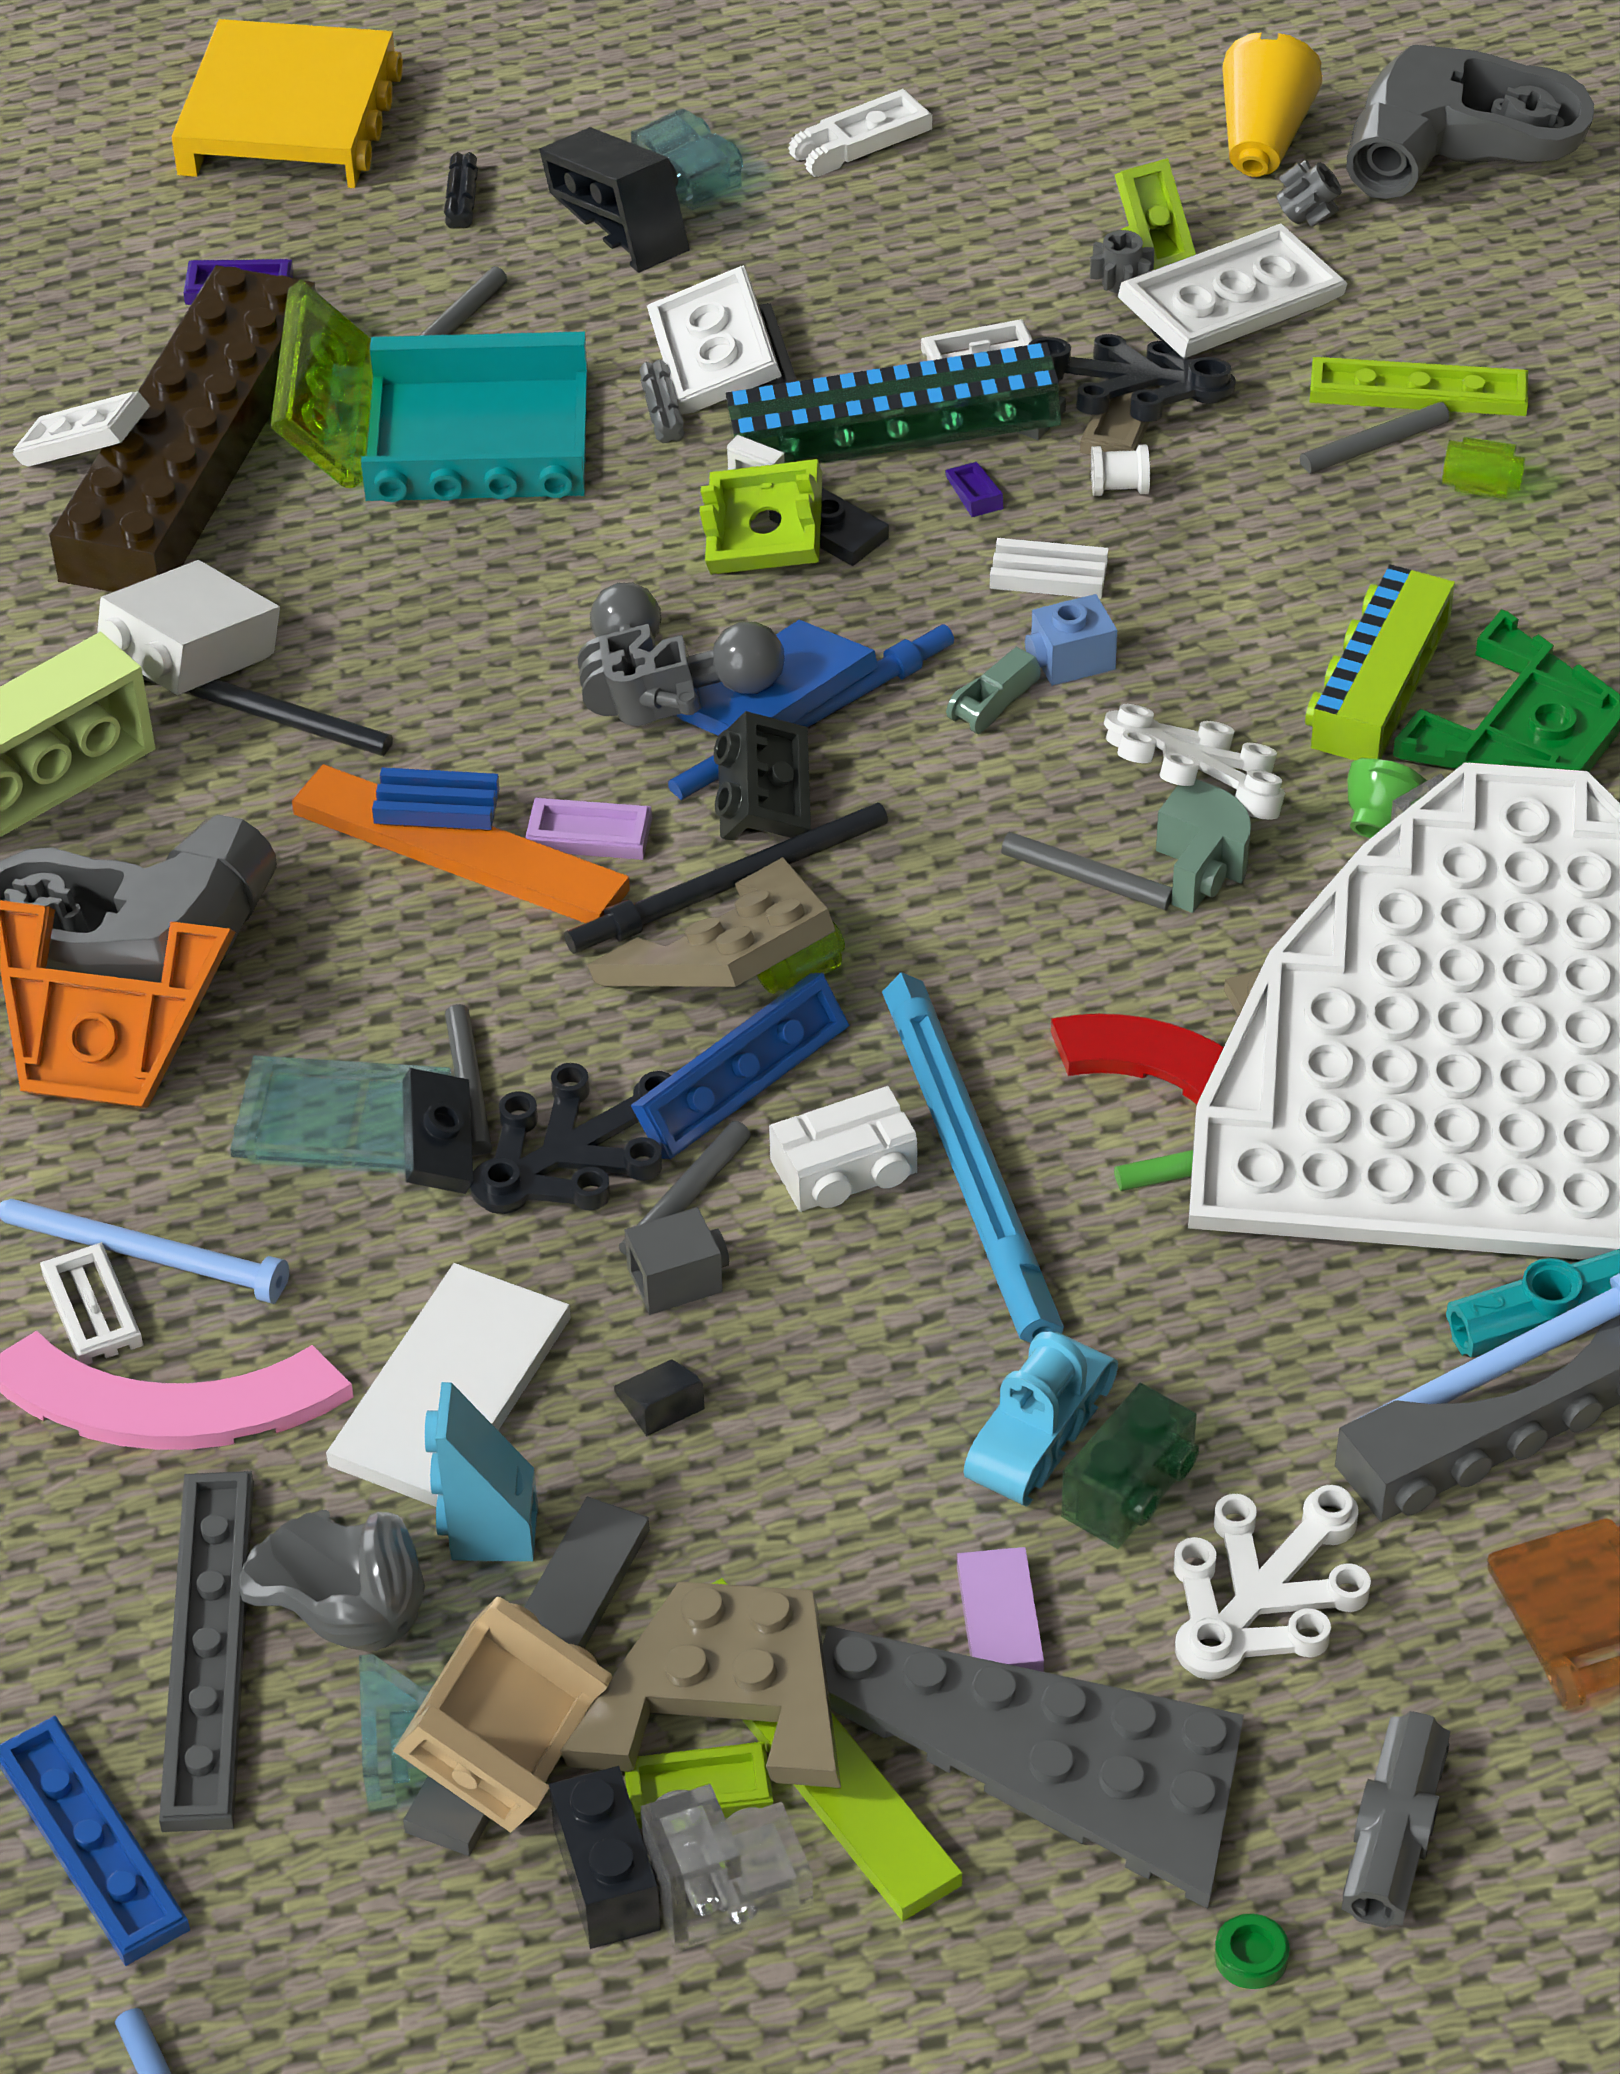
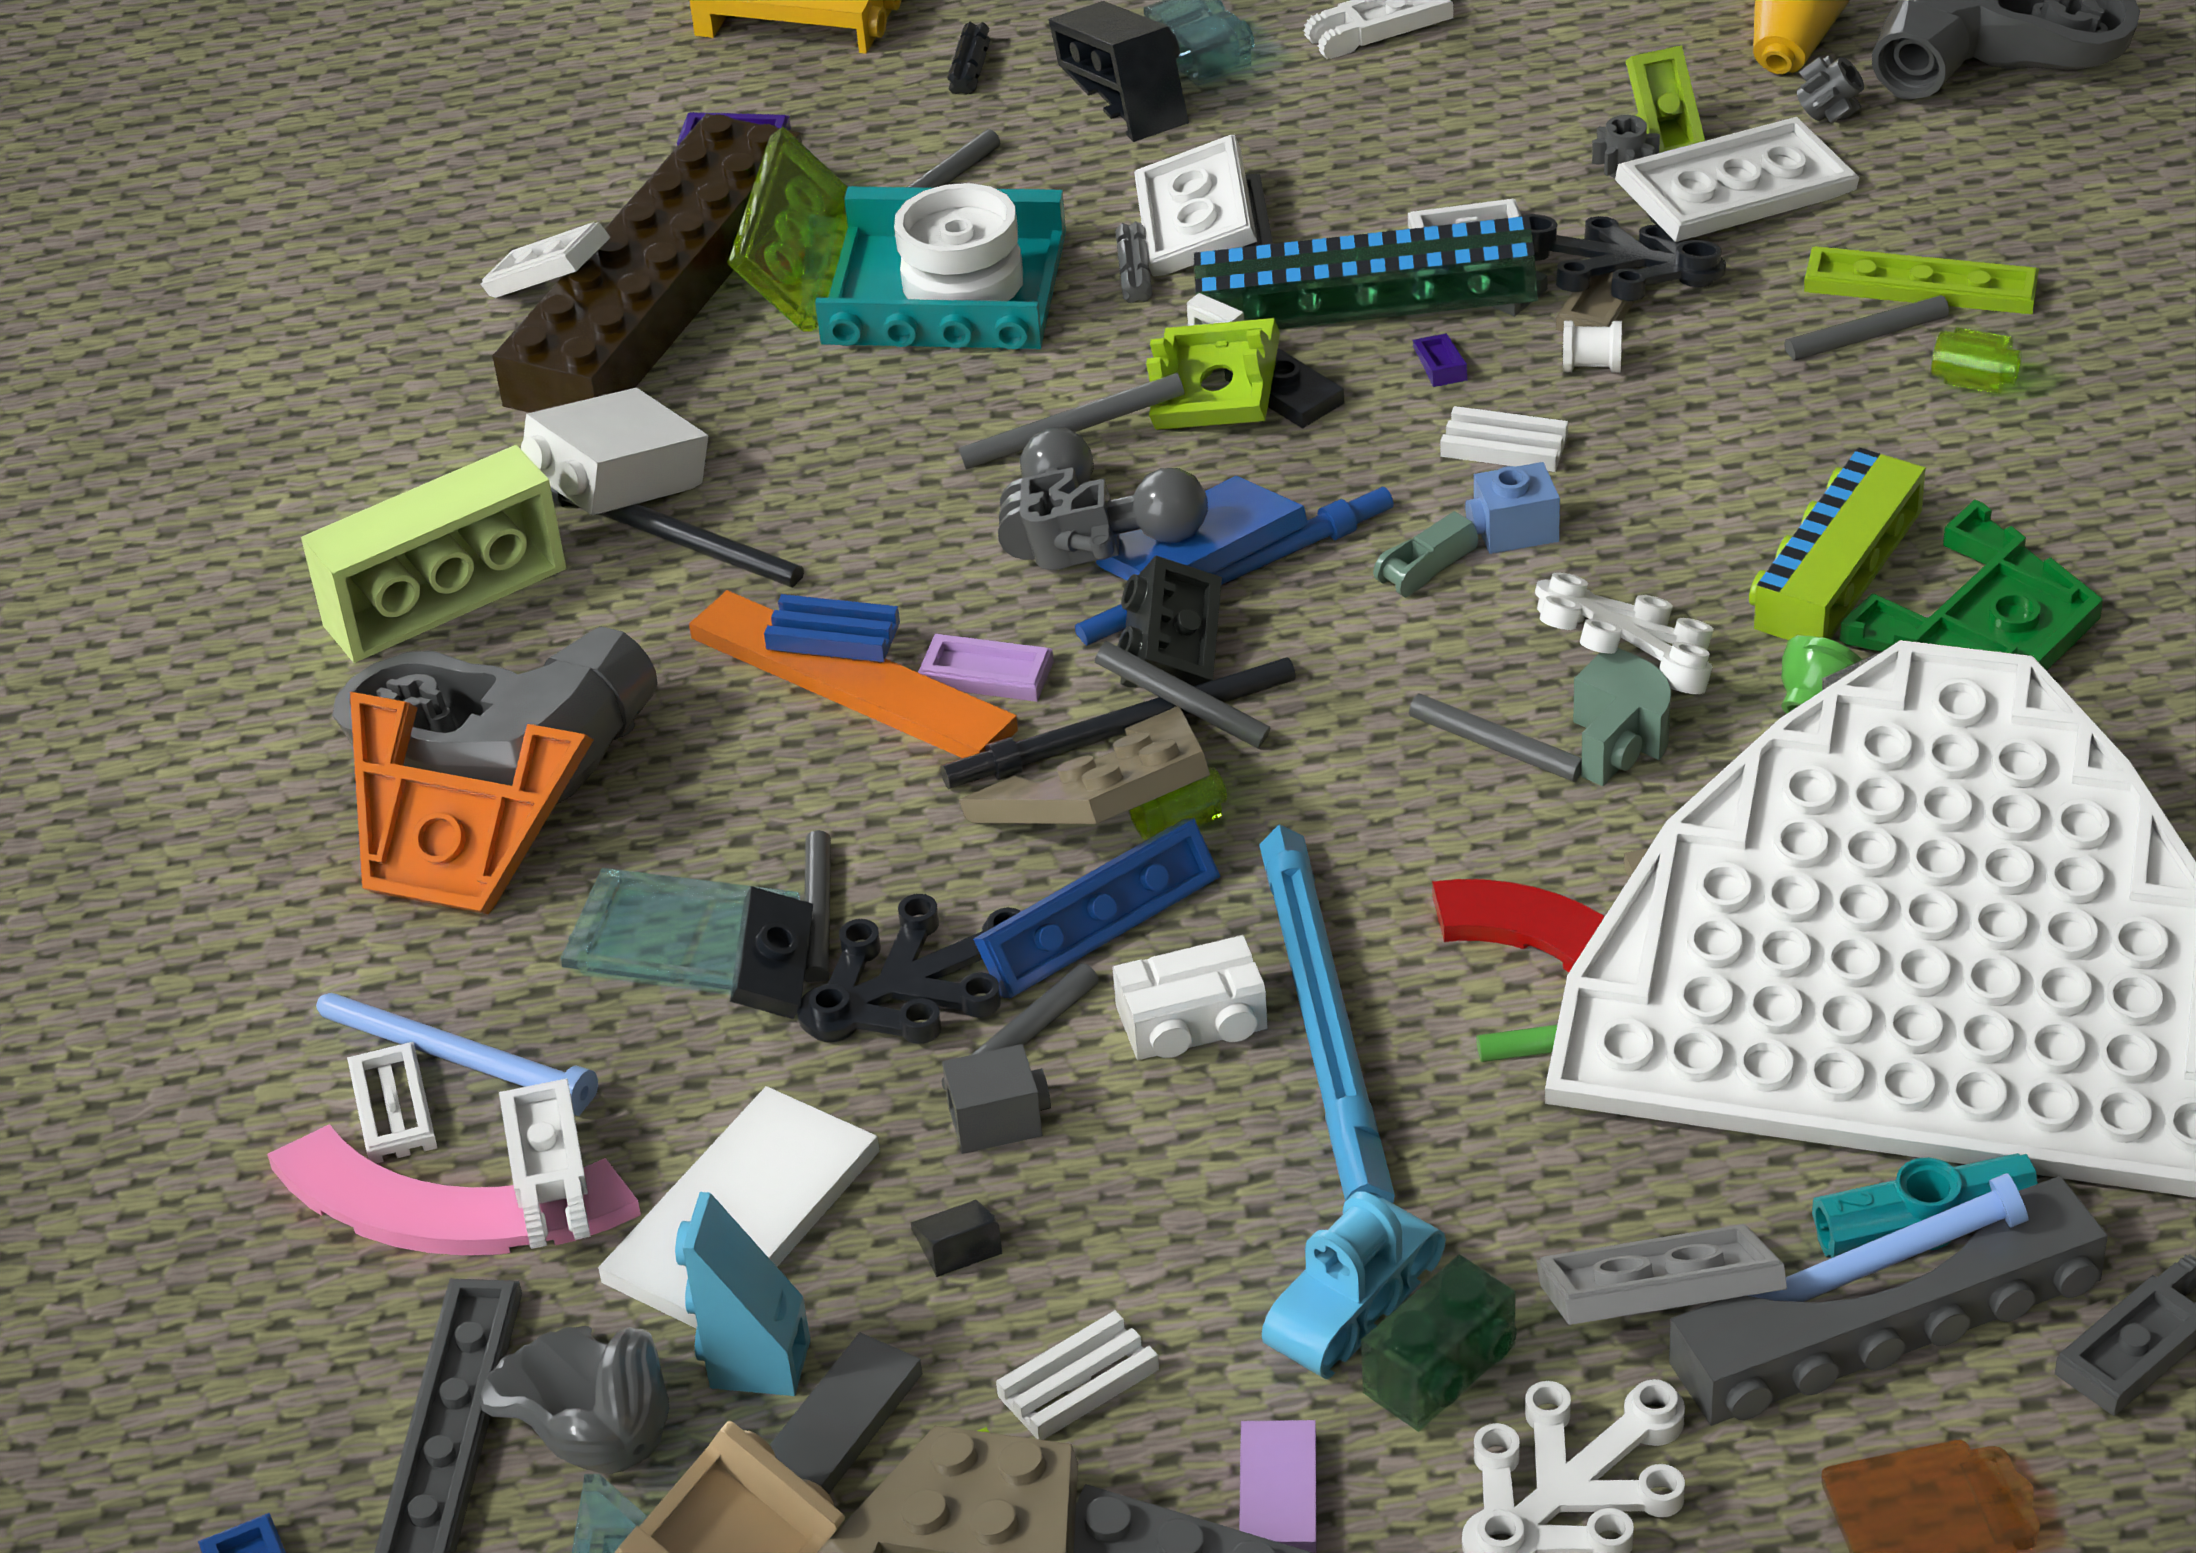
camera: 10 degrees right, 5 degrees down
none -> white hinge [499,1078,591,1249]
none -> white wheel [894,183,1023,301]
none -> dark grey bar [959,373,1185,469]
none -> white tile [996,1310,1159,1440]
none -> dark grey bar [1095,641,1271,749]
none -> light grey tile [1536,1224,1787,1325]

